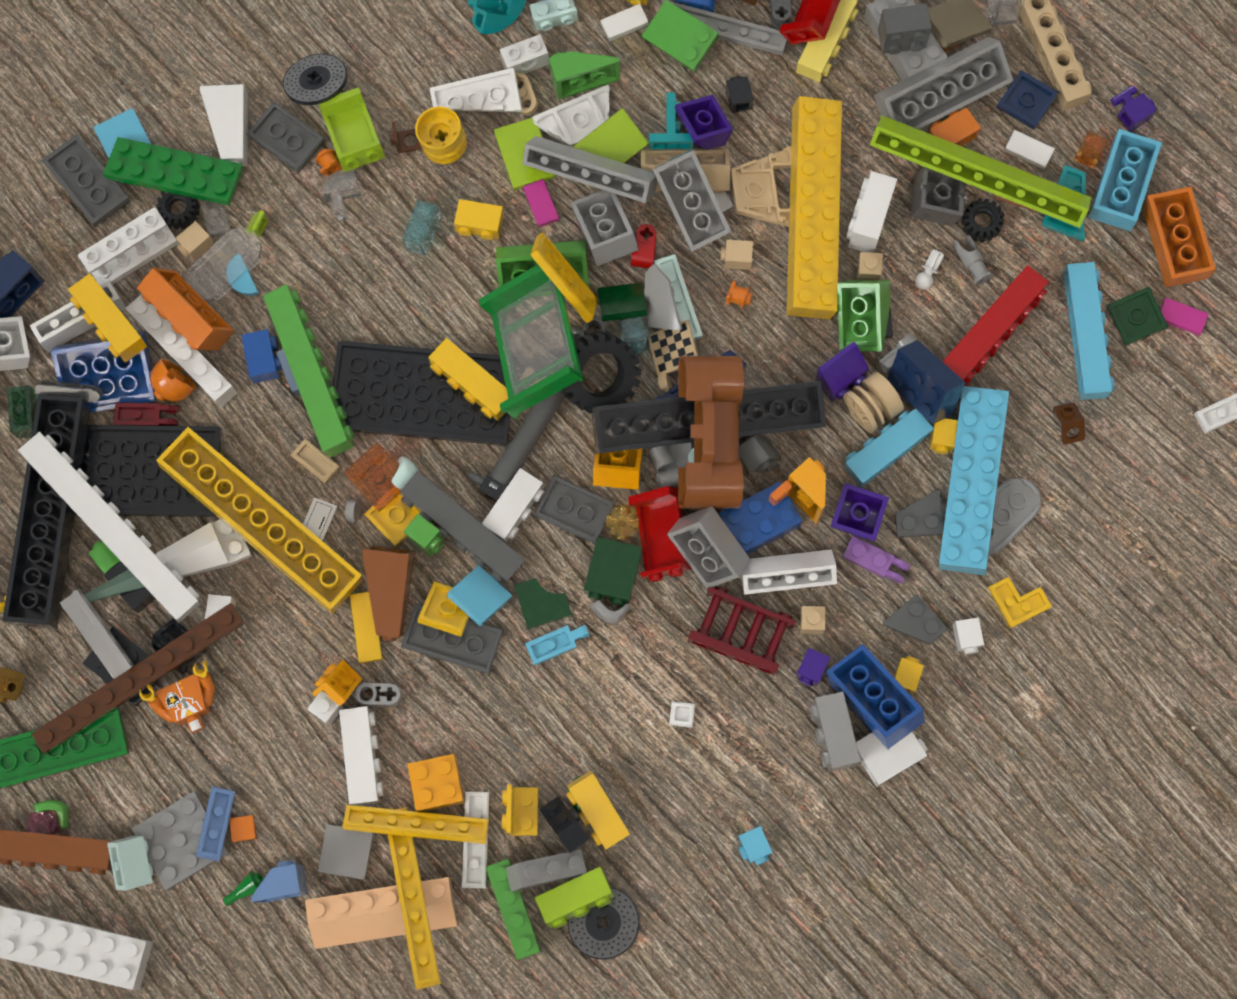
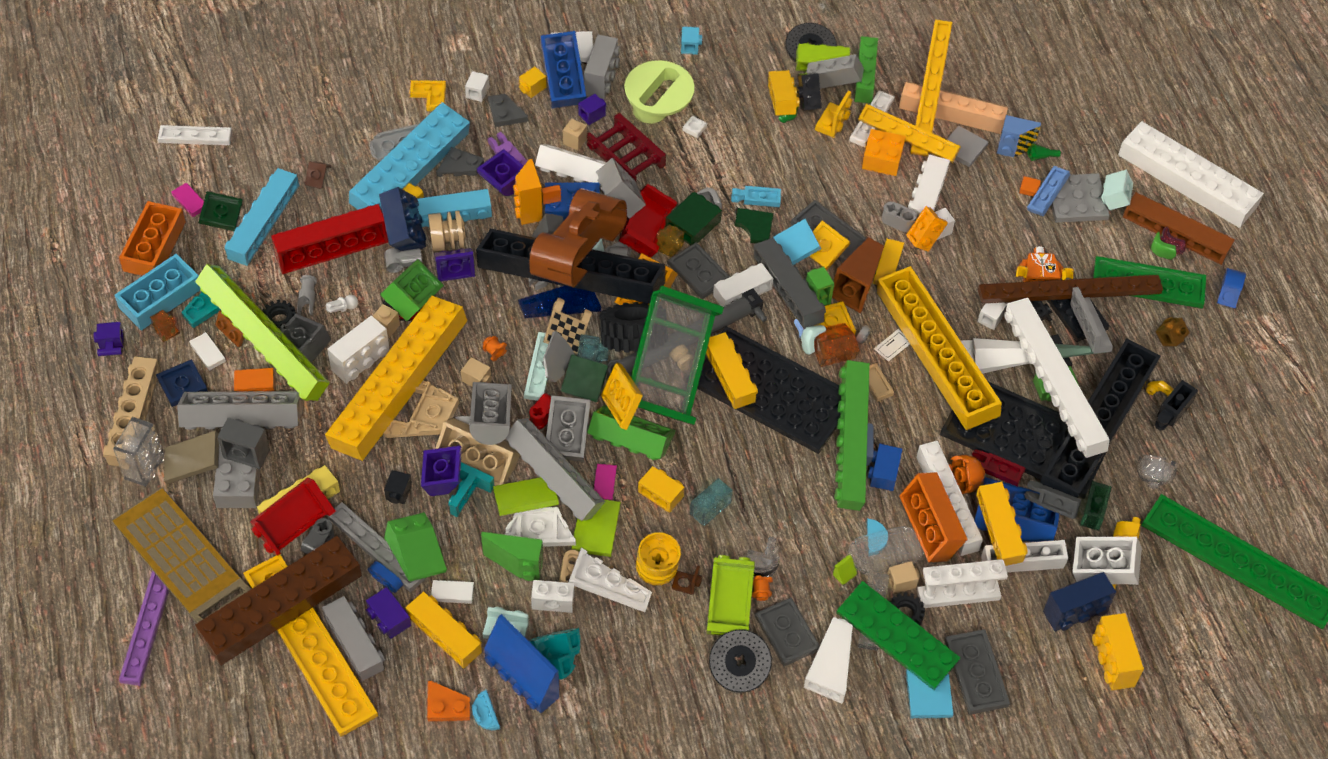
camera: 160 degrees left, 20 degrees down
none -> yellowish green piece [625,60,695,123]

